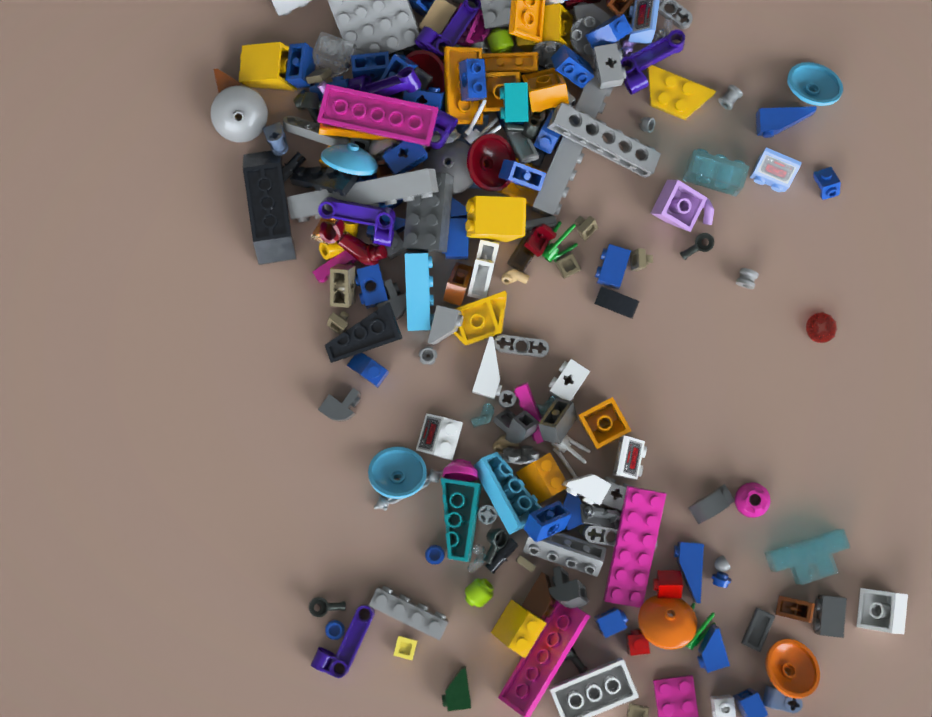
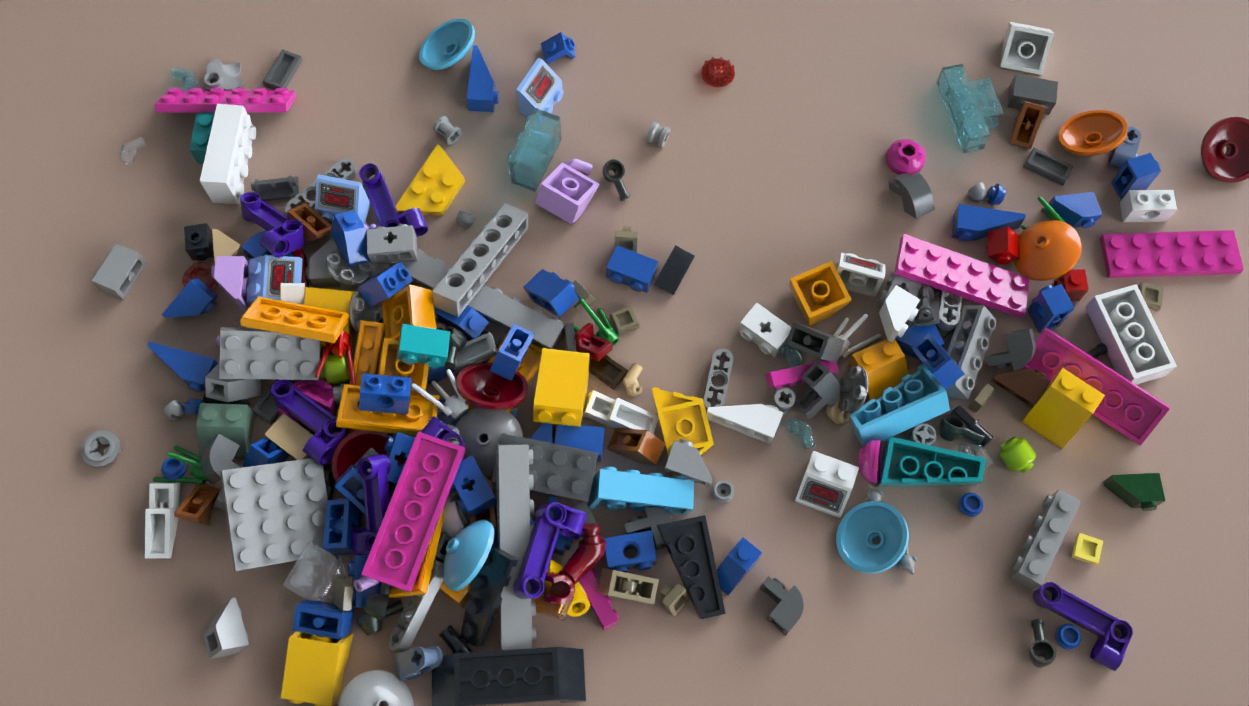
camera: 90 degrees left, 15 degrees down
none -> red plant [315,331,356,385]
none -> blue brick [523,269,579,317]

